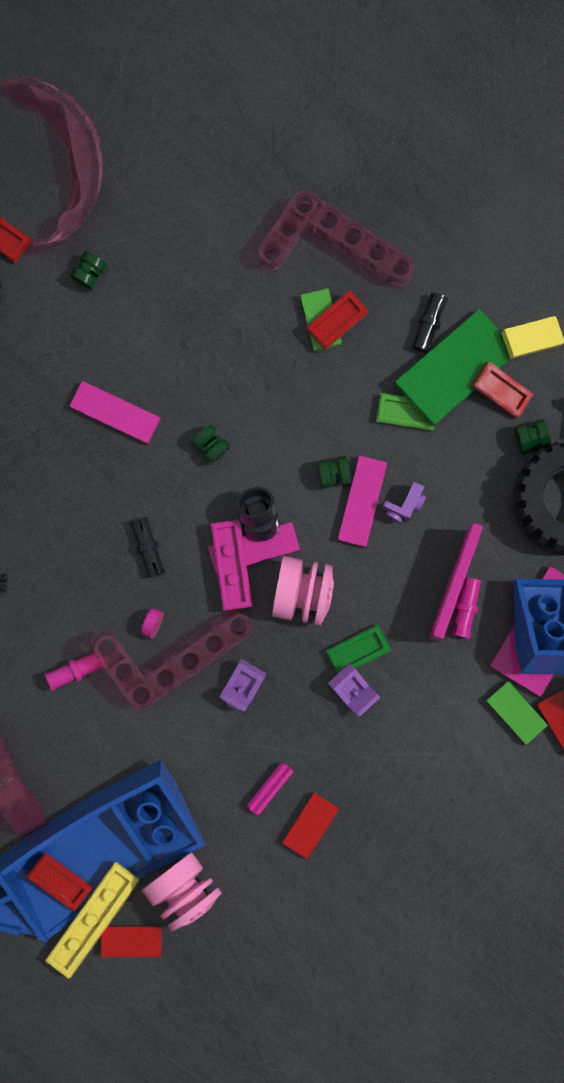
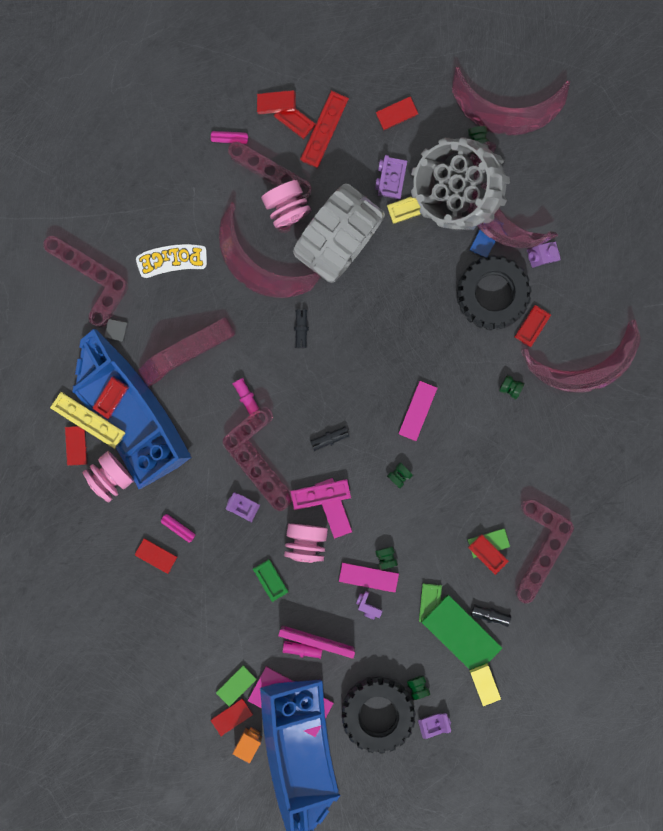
camera: 85 degrees right, 5 degrees up
dark pink tile [141,608,164,639] -> none
black wheel [236,487,280,542] -> none
medium lavender bracket [328,663,380,717] -> none
tile [471,362,534,418] -> none

